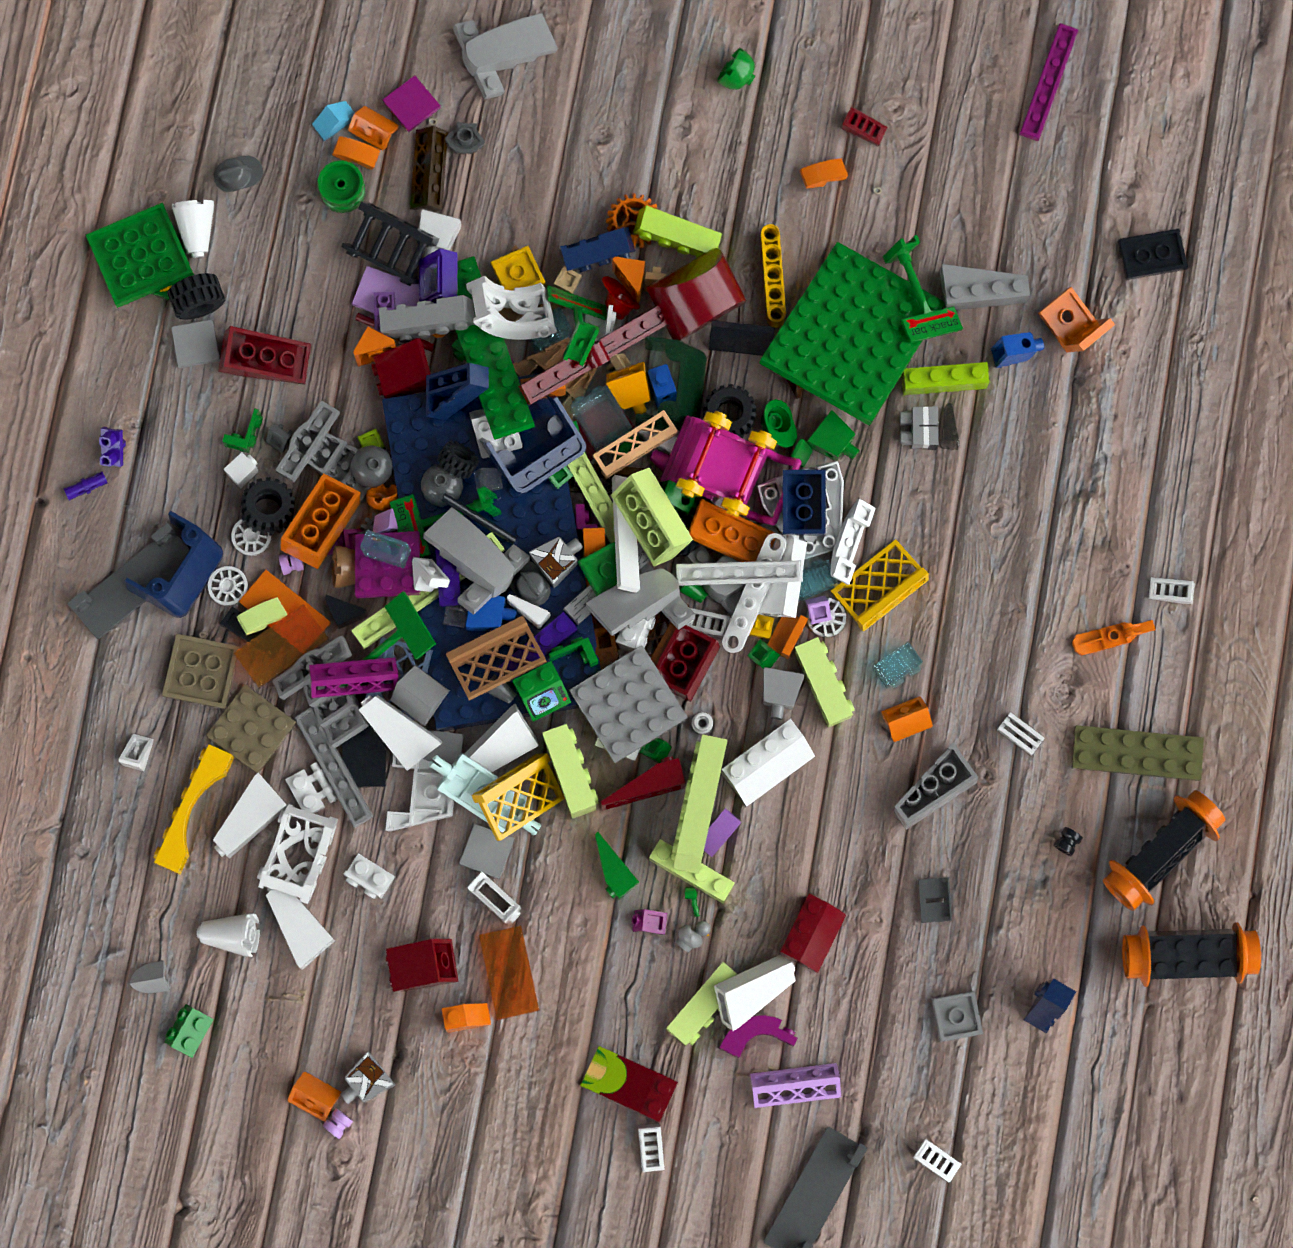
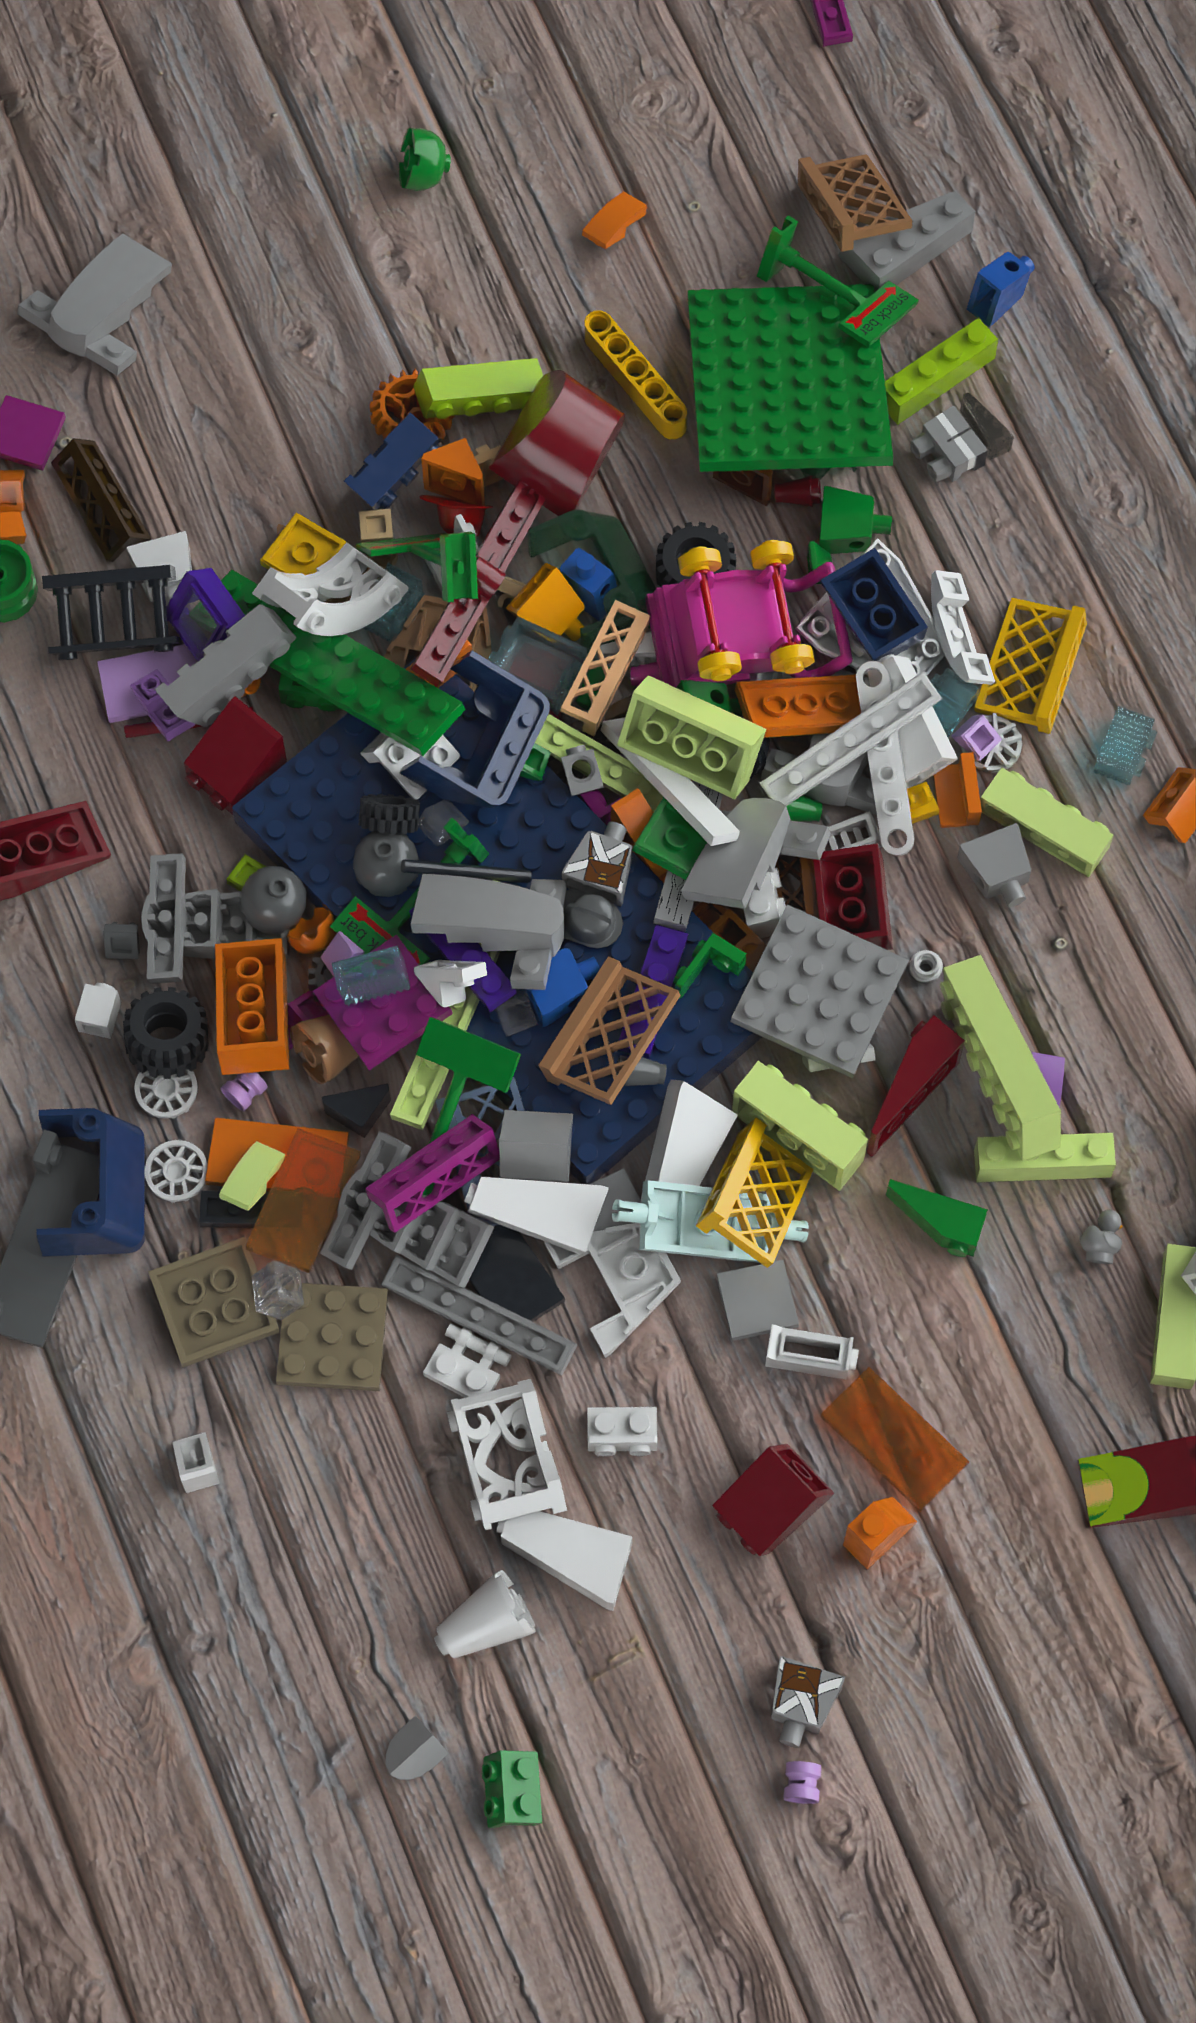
camera: 30 degrees left, 10 degrees down
yellow arch [153,744,235,875] -> none
white slope [213,773,287,858] -> none
green bracket [222,408,263,453] -> none
orange panel [287,1072,341,1122] -> none
orange slope [353,326,396,367] -> none
dark blue wedge [426,363,489,421] -> none
dark grey animal [445,122,485,154] -> none
white slope [507,594,550,629] -> none
green slope [513,661,571,722] -> none
magenta bracket [632,909,668,935] -> none
green slope [639,737,672,763] -> none
green hand [685,887,700,917] -> none
black tile [709,320,775,356] -> none
white slope [721,719,815,807] -> none
green slope [747,639,780,669] -> none
green piece [761,399,797,448] -> none
dark red slope [842,107,888,146] -> none
orange bracket [1038,287,1115,352] -> none
black tile [1117,228,1188,280] -> none
none -> clear brick [252,1261,304,1320]
none -> light grey brick [561,745,604,796]
none -> dark red cone [775,475,821,507]
none -> medium nougat fence [798,154,913,252]

